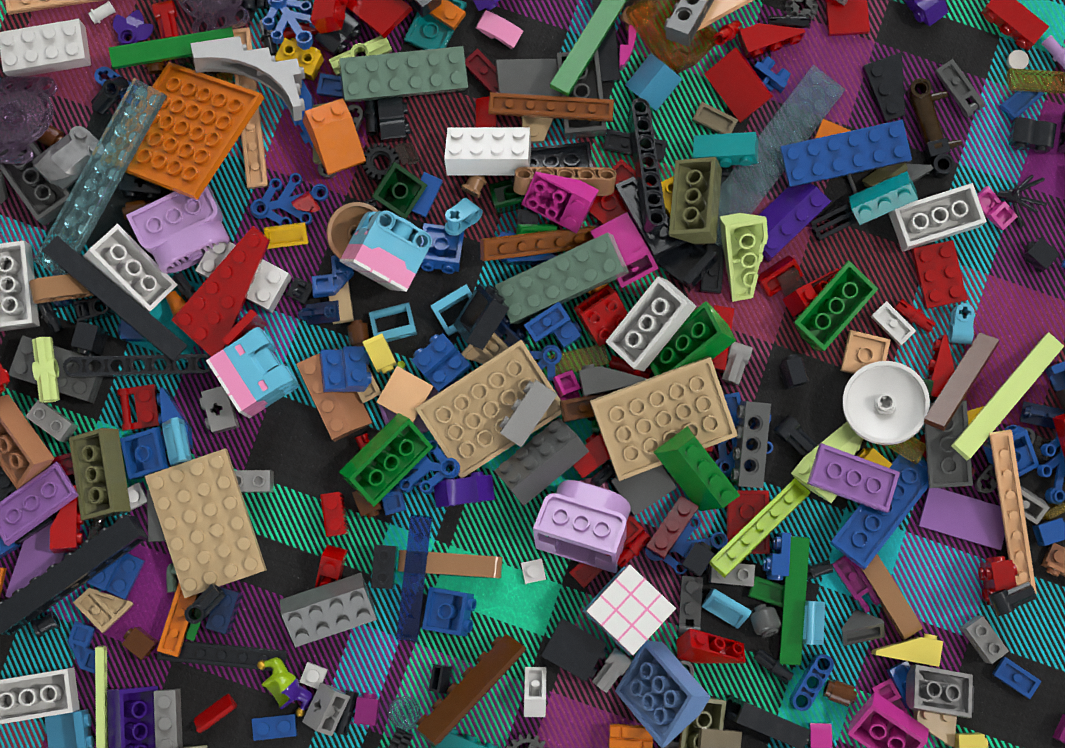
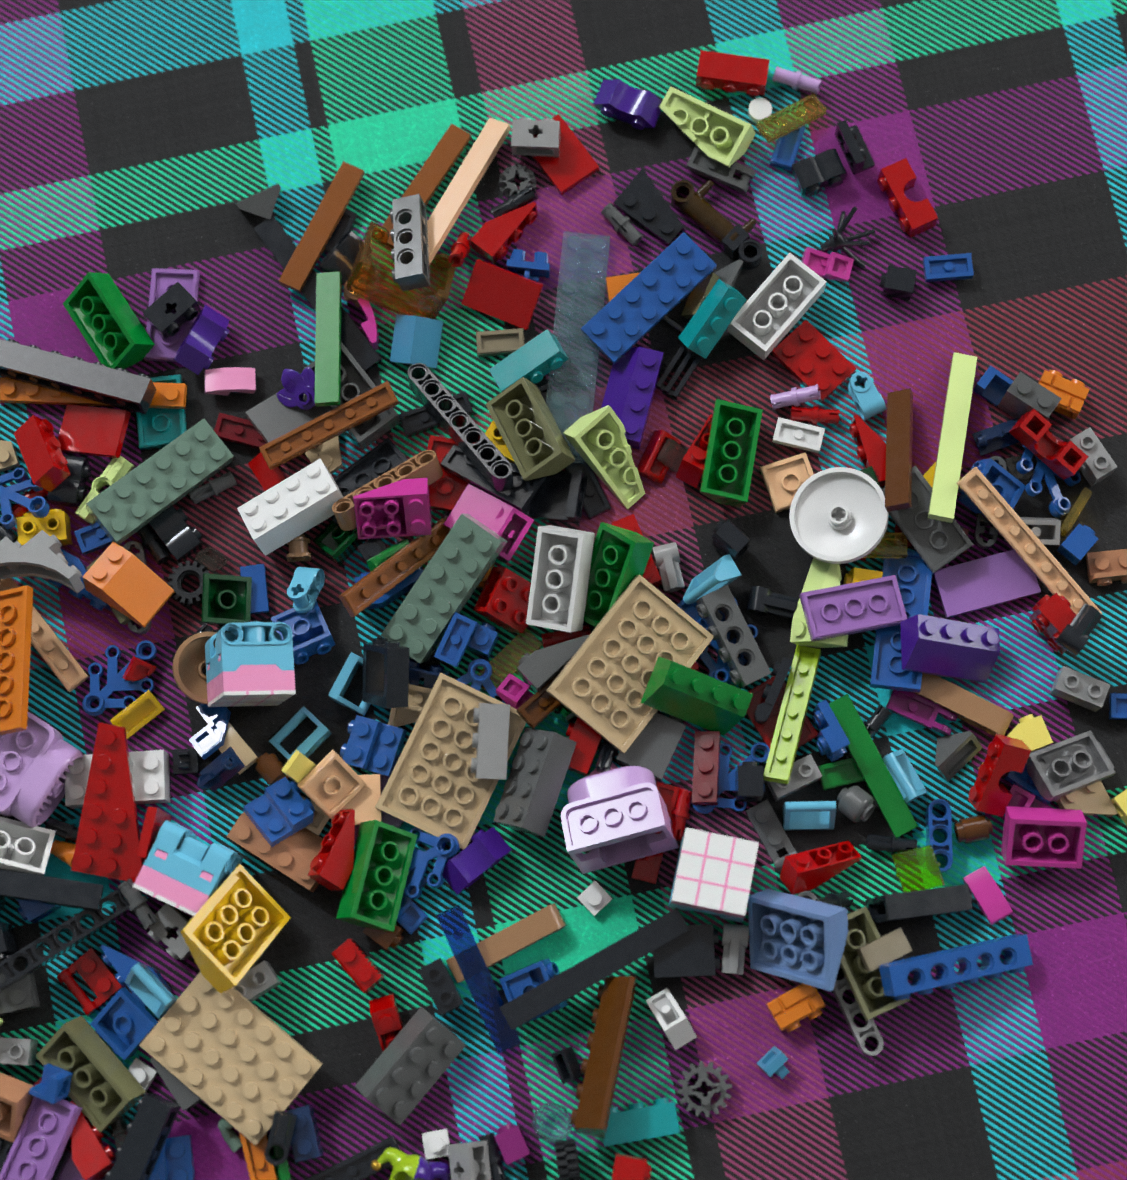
camera: 25 degrees left, 5 degrees down
none -> blue panel [29,1063,73,1104]
none -> dark grey pin [117,878,159,929]
none -> yellow slope [181,864,291,994]
none -> dark grey axle [189,471,237,504]
none -> dark purple plate [277,367,315,410]
none -> light nougat tile [297,750,366,819]
none -> red slope [307,809,355,890]
none -> black tile [499,908,689,1030]
none -> dark grey pin [601,203,644,246]
none -> yellowish green wedge [659,87,756,167]
none -> medium azure tile [683,554,741,604]
none -> black hinge [754,657,792,724]
none -> lavender pin [770,384,821,410]
none -> black axle [815,891,853,908]
none -> clear neon green piece [891,845,945,892]
none -> dark purple slope [900,614,1000,683]
none -> red arch [968,734,1031,817]

